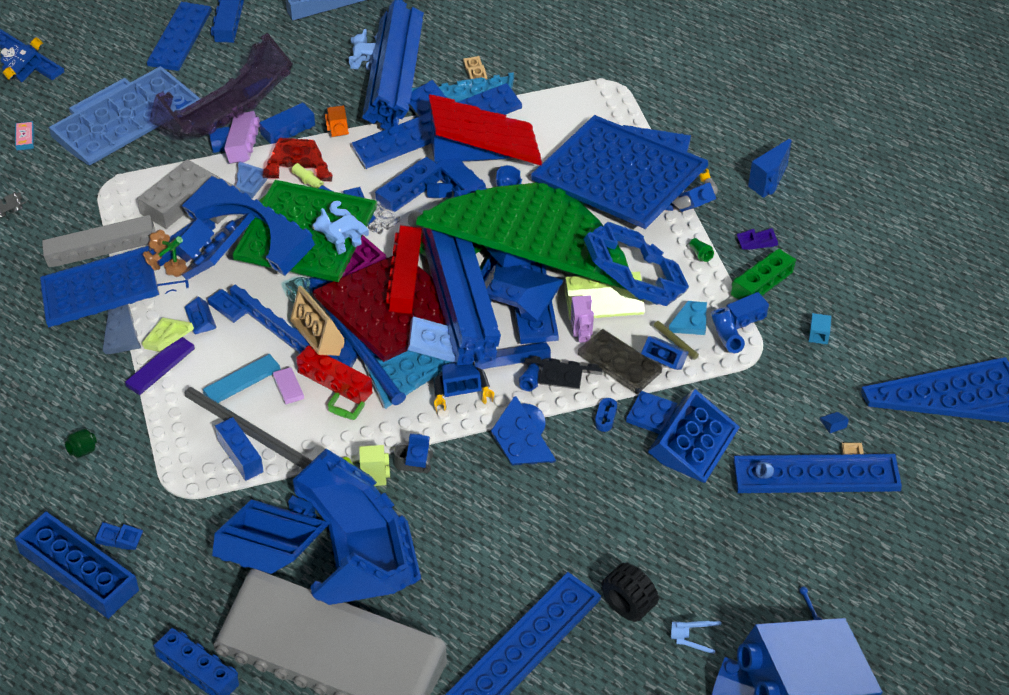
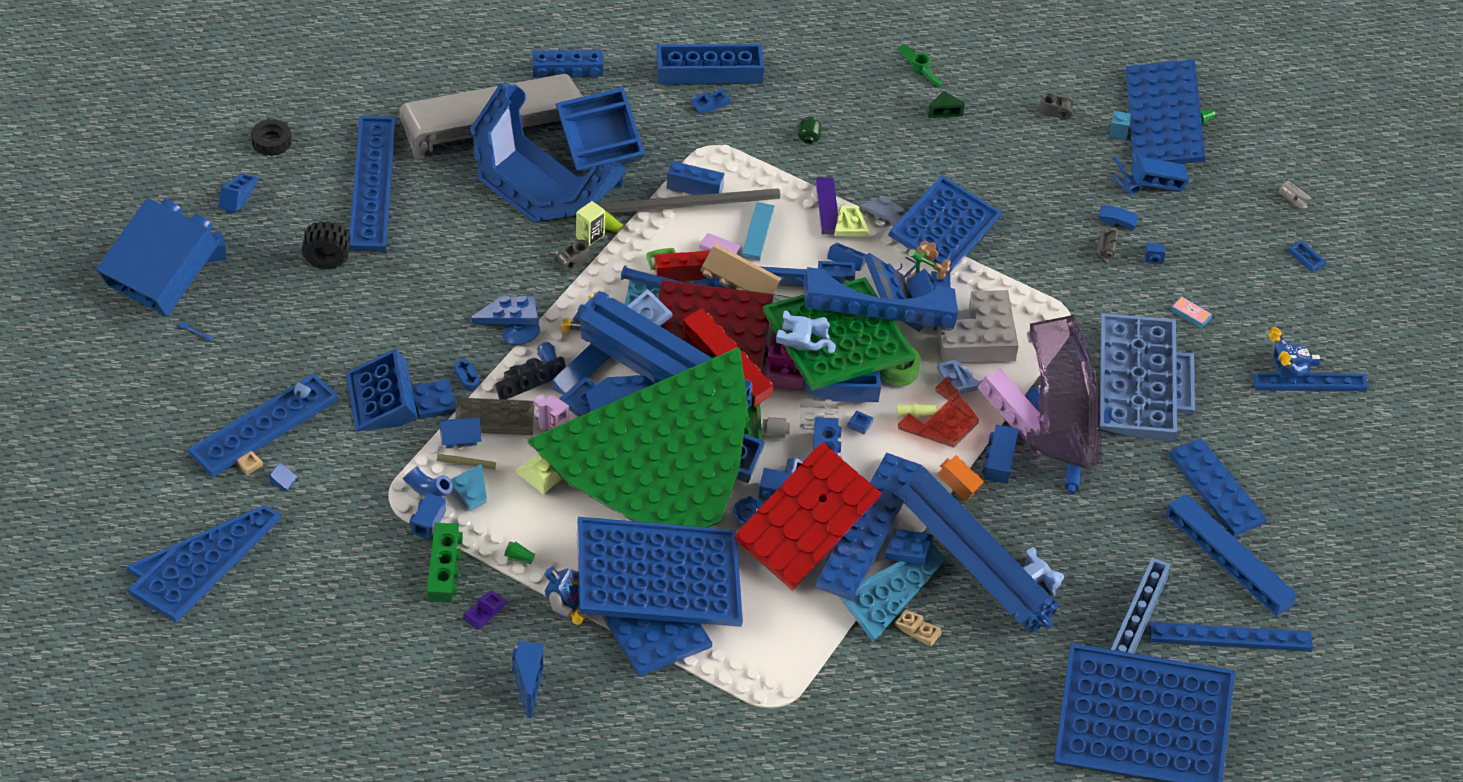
camera: 135 degrees right, 0 degrees up
light grey brick [42,215,156,267] -> none
blue bracket [405,434,430,468] -> none
blue plate [584,222,689,306] -> none
light blue plant [671,621,722,654] -> none
dark azure brick [809,313,831,344] -> none

